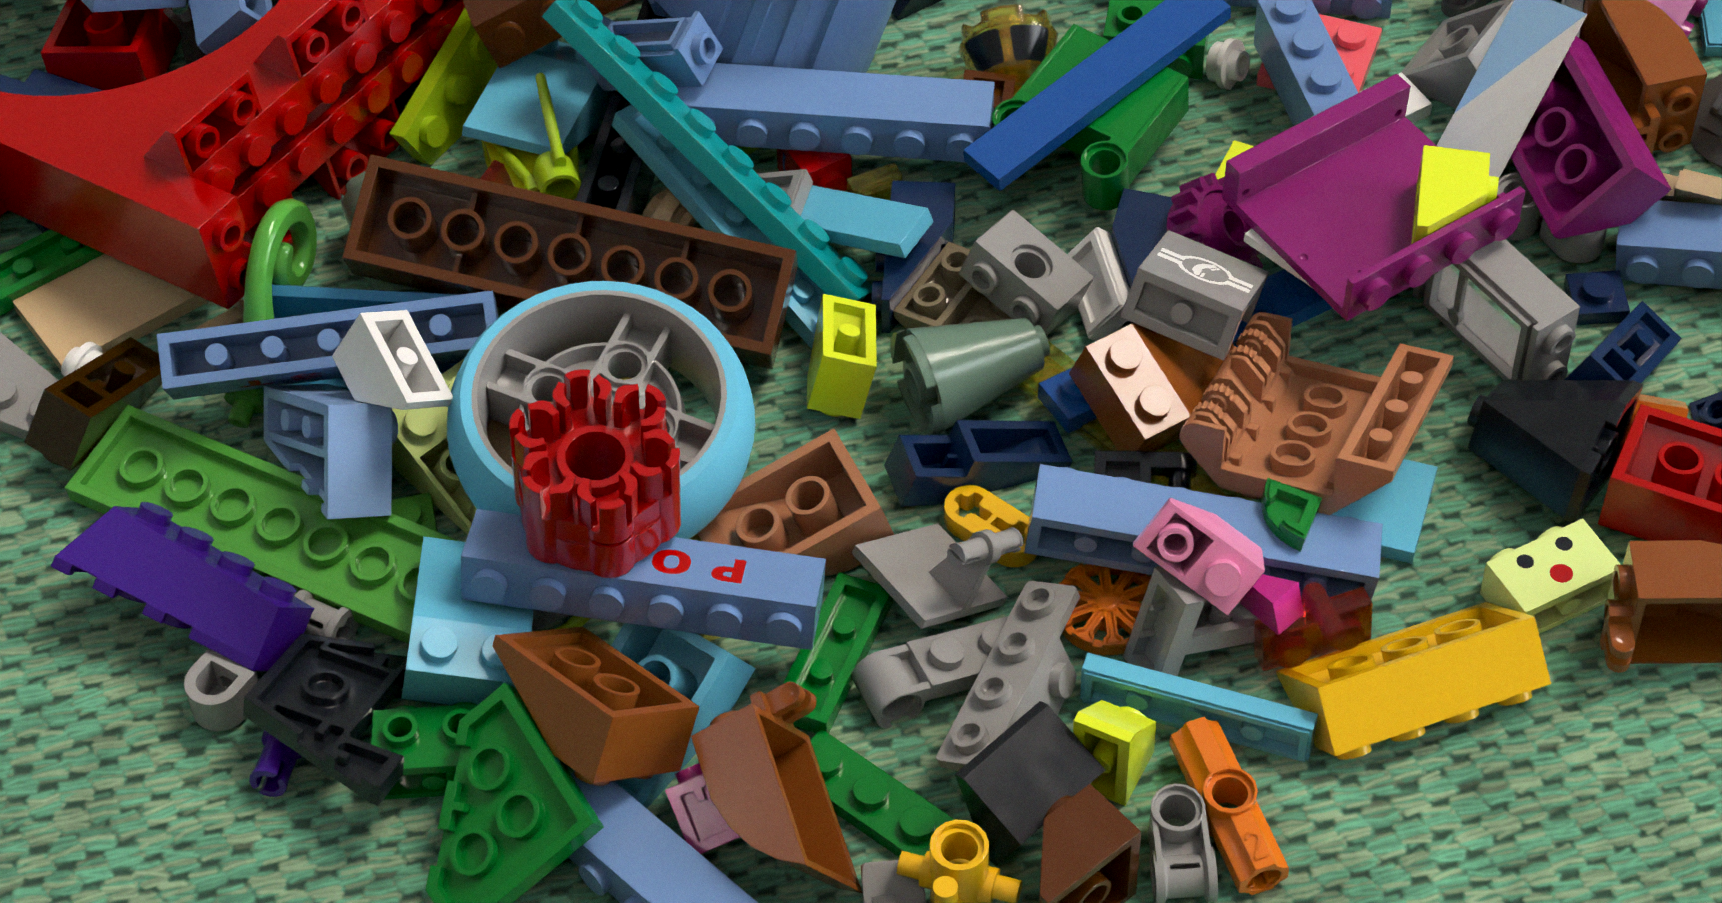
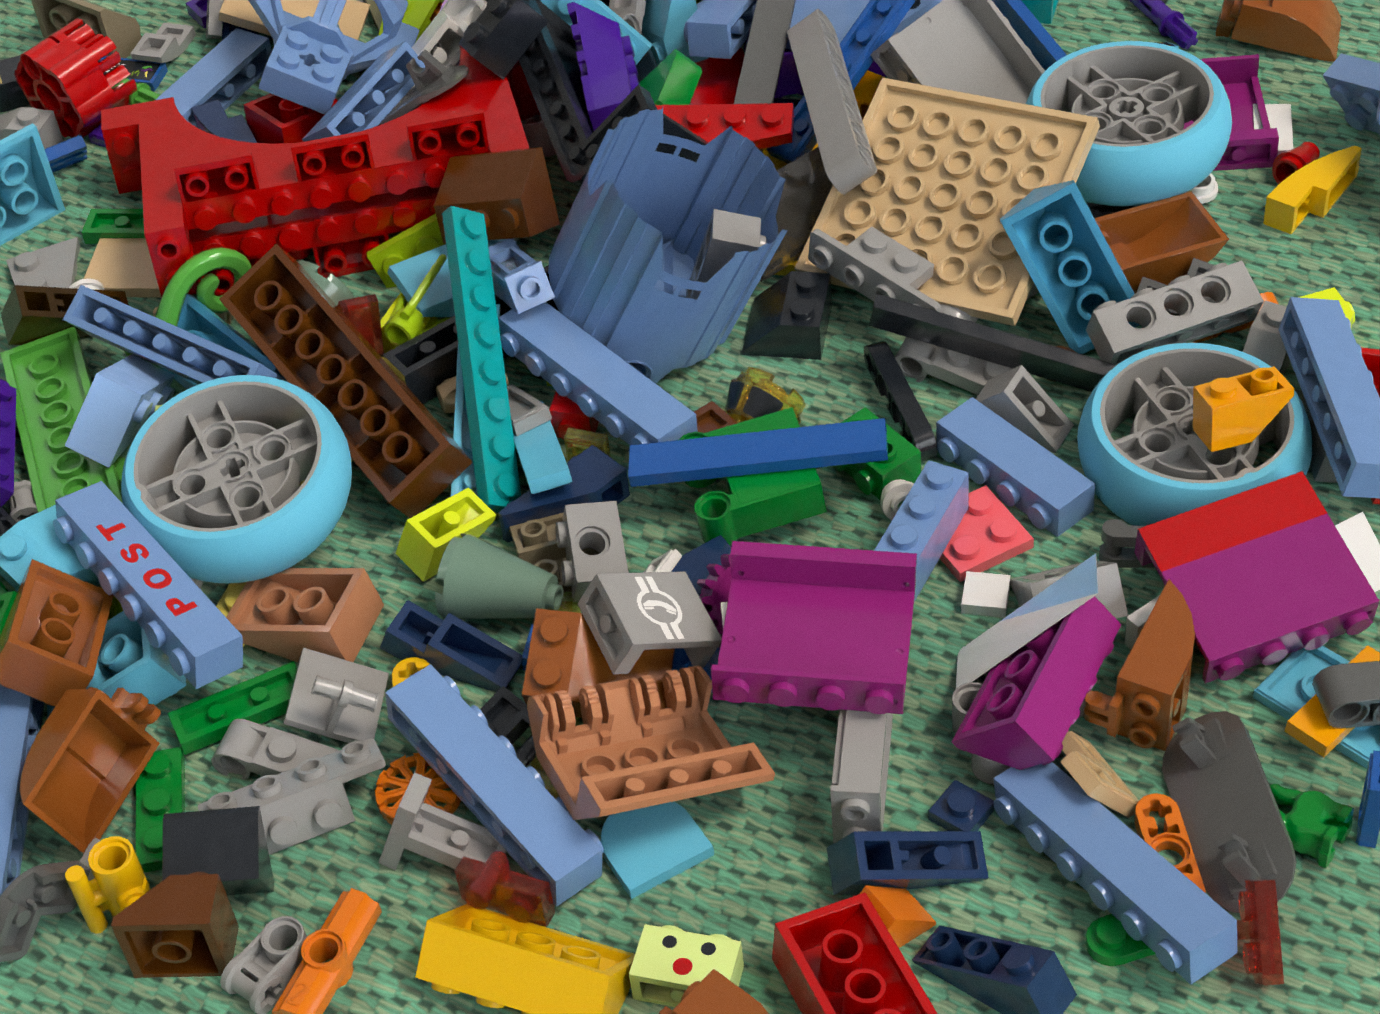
camera: 45 degrees right, 5 degrees down
white slope [332,310,453,410] -> none
red piece [509,369,681,578] -> none
neon yellow slope [1073,700,1157,806] -> none
medium azure tile [1080,653,1318,762] -> none
bright pink slope [1133,498,1265,615] -> none
dark pink piece [1240,574,1304,635] -> none
green tile [1261,478,1322,552] -> none
neon yellow slope [1411,145,1499,244] -> none
black slope [1467,380,1643,523] -> none

